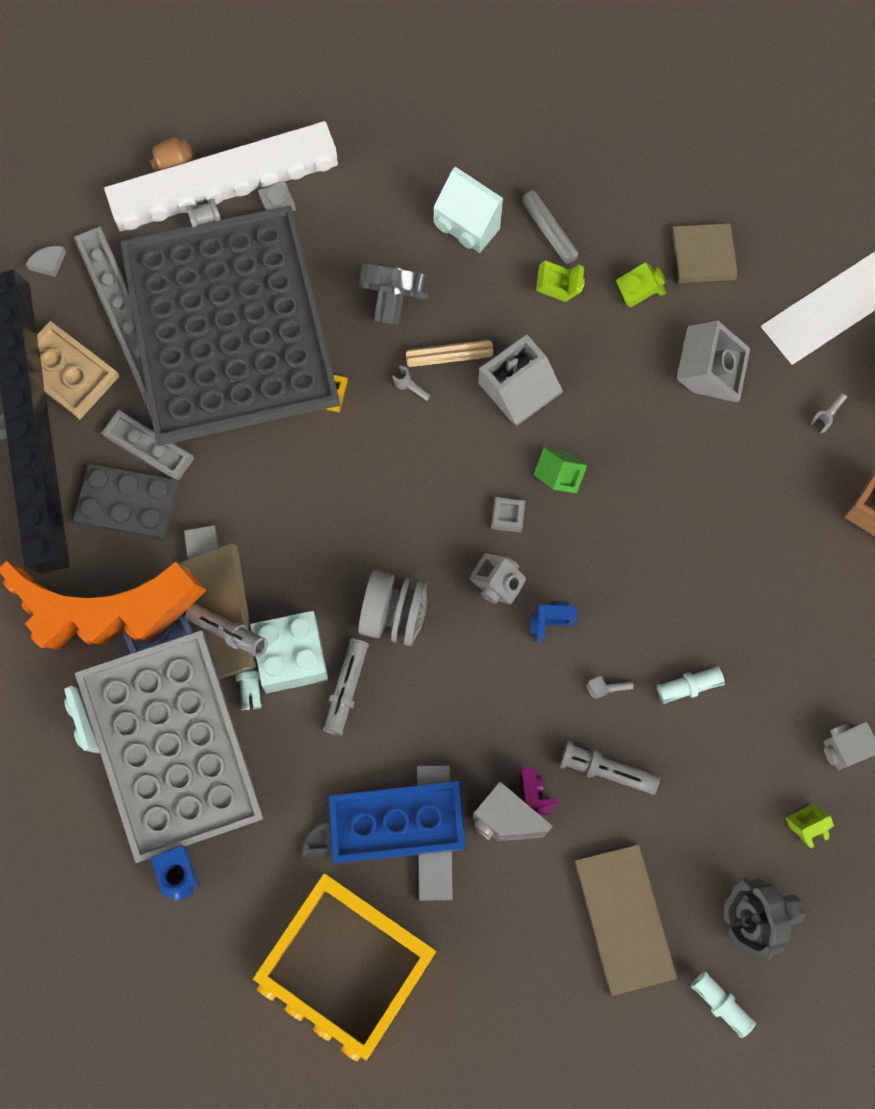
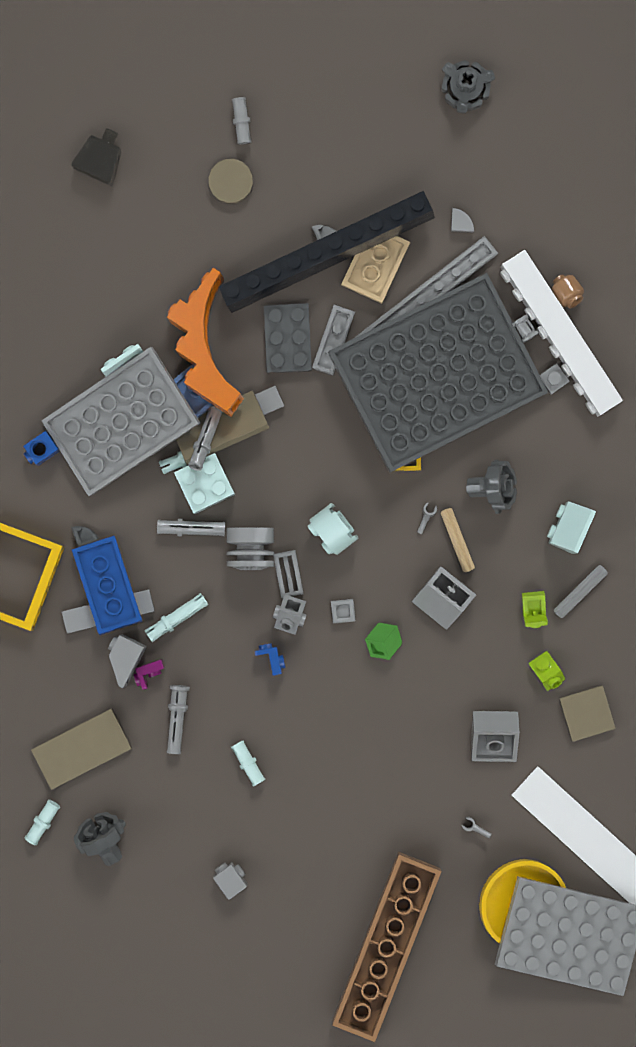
camera: 80 degrees right, 15 degrees up
light grey hand [586,676,633,699] -> none
lime tile [786,803,834,848] -> none
none -> light aqua pin [145,593,209,642]
none -> light grey tile [273,550,304,598]
none -> light aqua brick [308,503,359,555]

